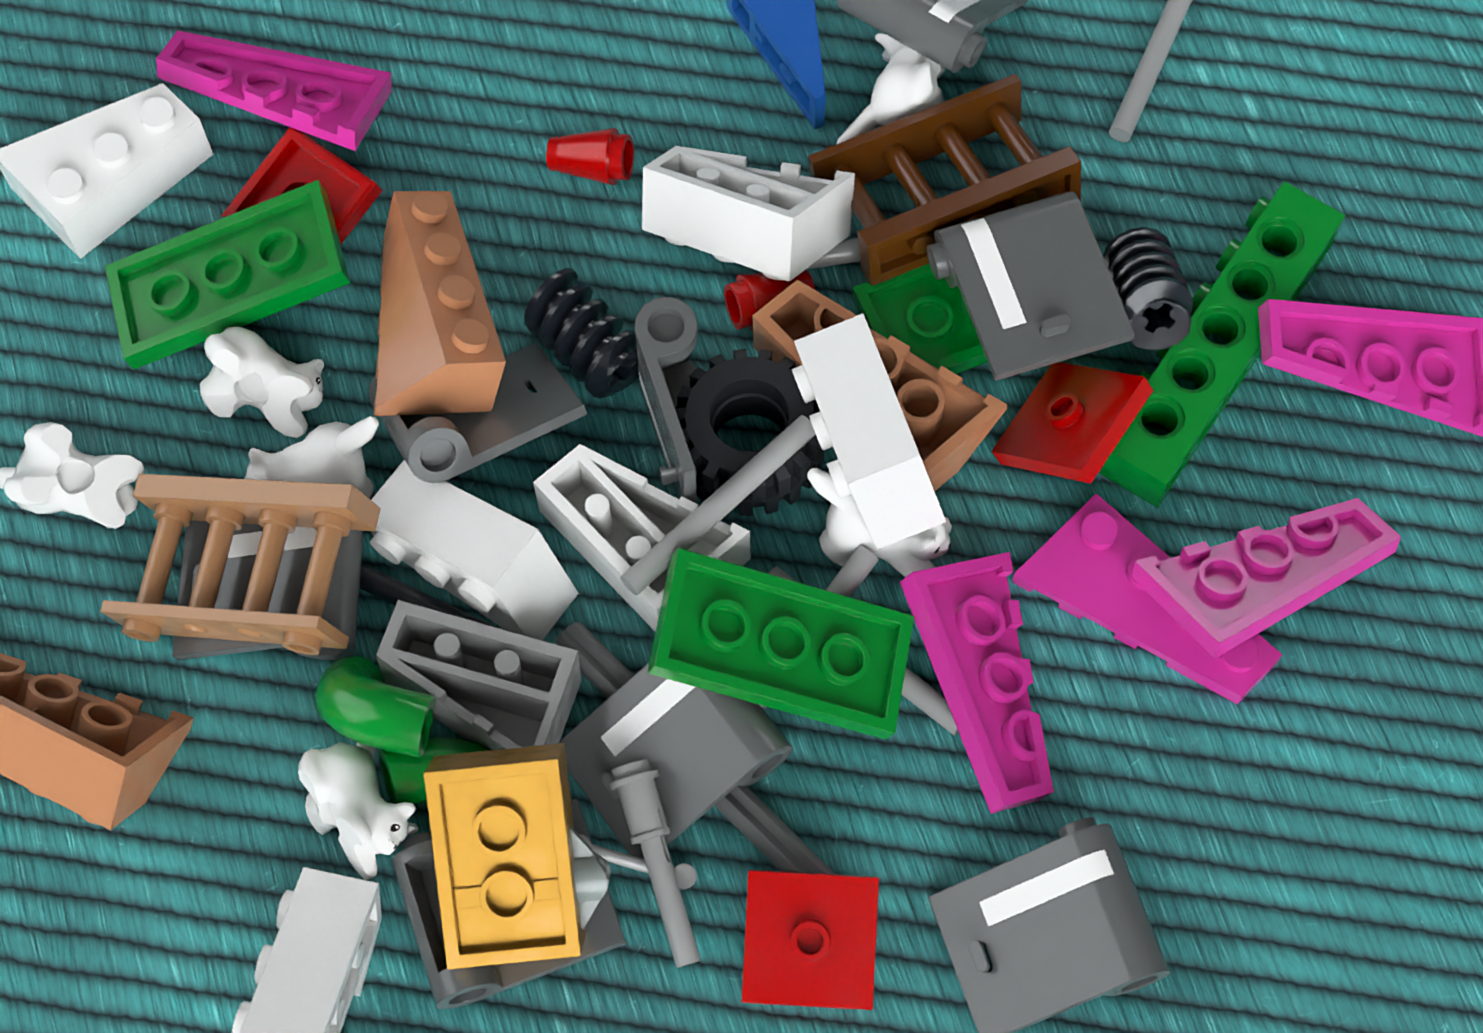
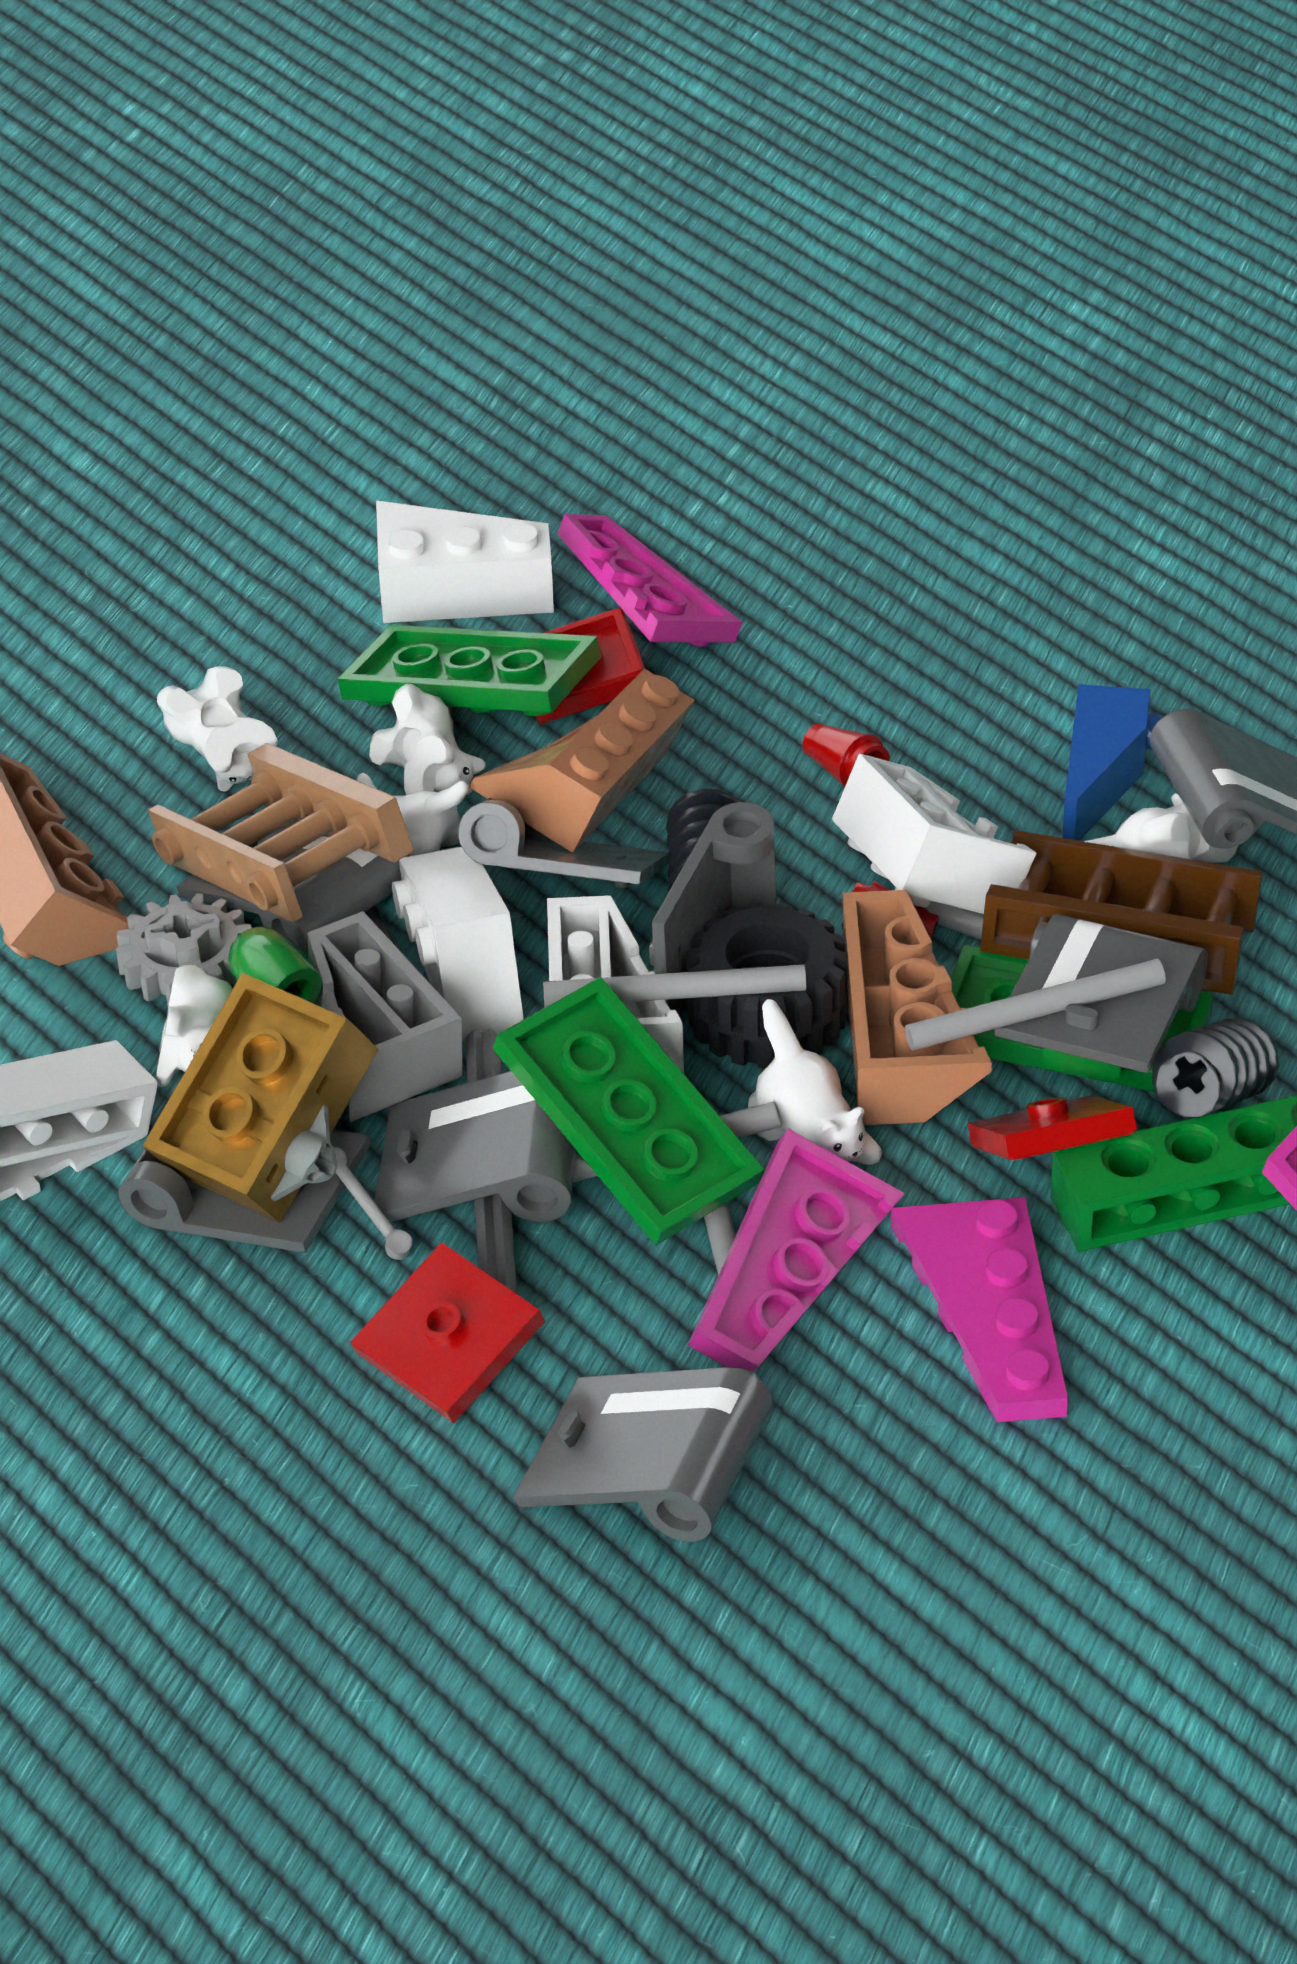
camera: 40 degrees right, 25 degrees down
light grey pin [609,759,701,968] -> none
white wedge [792,313,946,549] -> none
dark pink wing [1131,498,1401,659] -> none
none -> light grey gear [116,893,251,1006]
none -> light grey bar [905,958,1166,1051]

